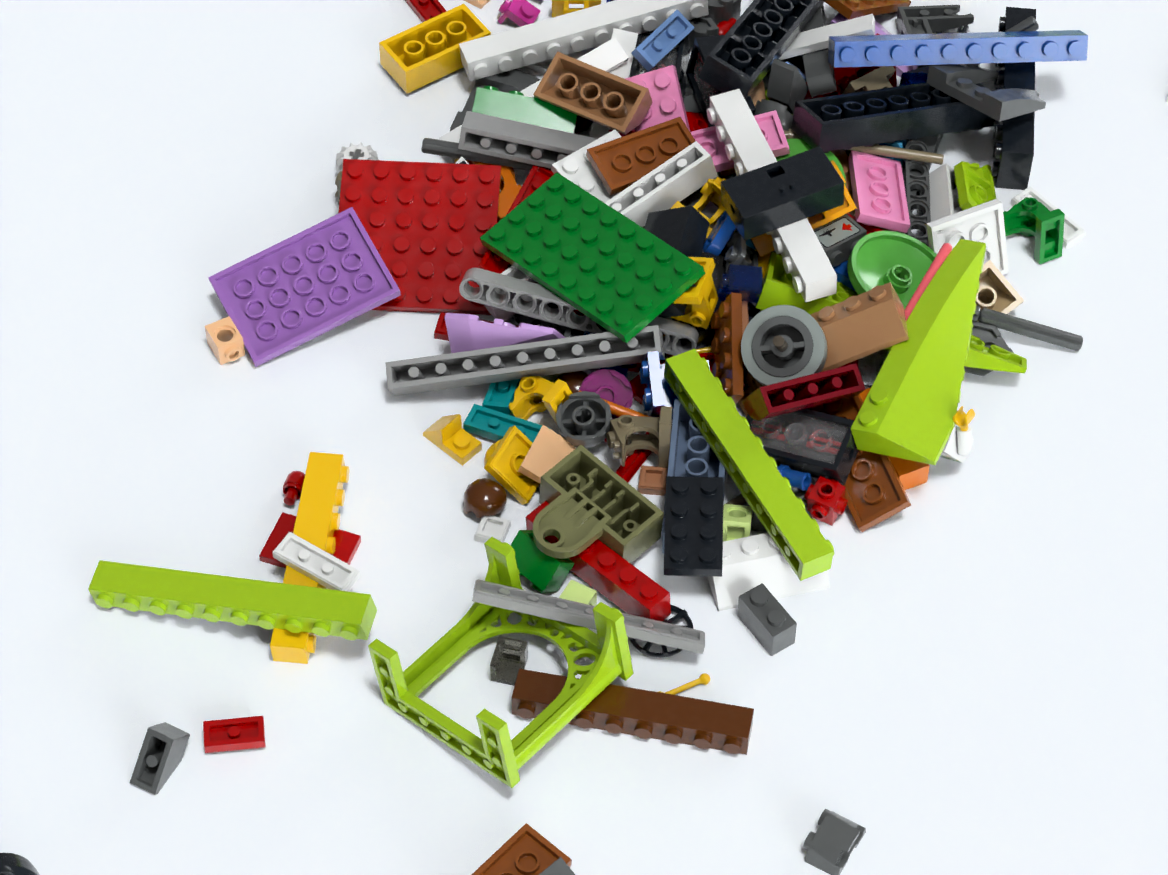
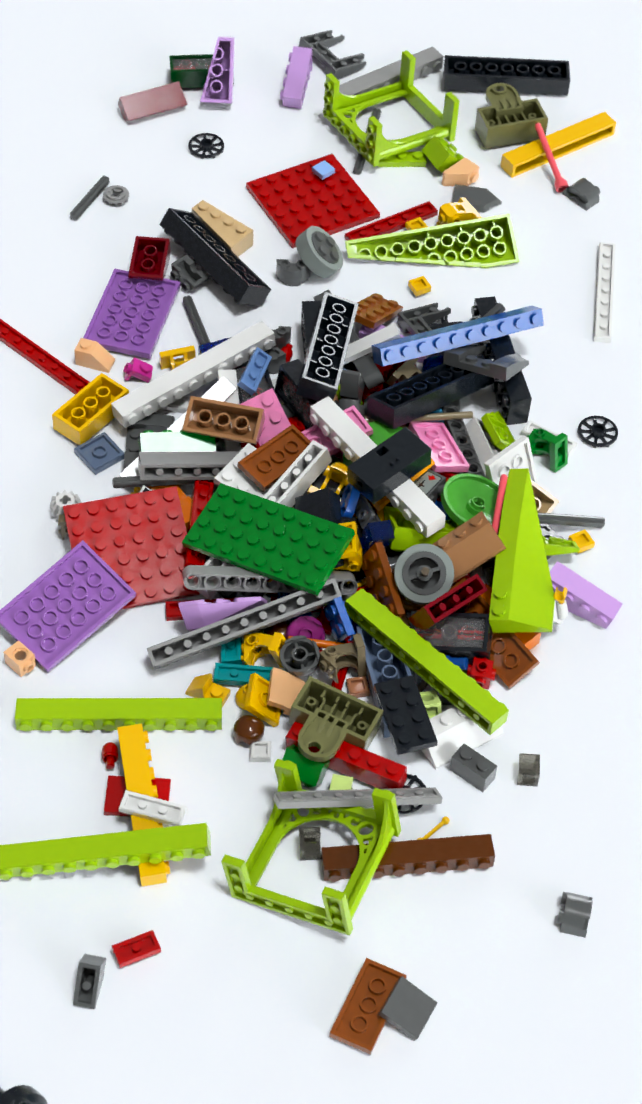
camera: 20 degrees left, 0 degrees up
none -> lime brick [15,698,222,731]
none -> sand blue tile [74,432,124,475]
none -> clear smoke panel [517,753,540,787]
none -> lavender wedge [550,561,623,629]
none -> yellow plate [568,529,595,553]
none -> black wheel [577,415,618,448]

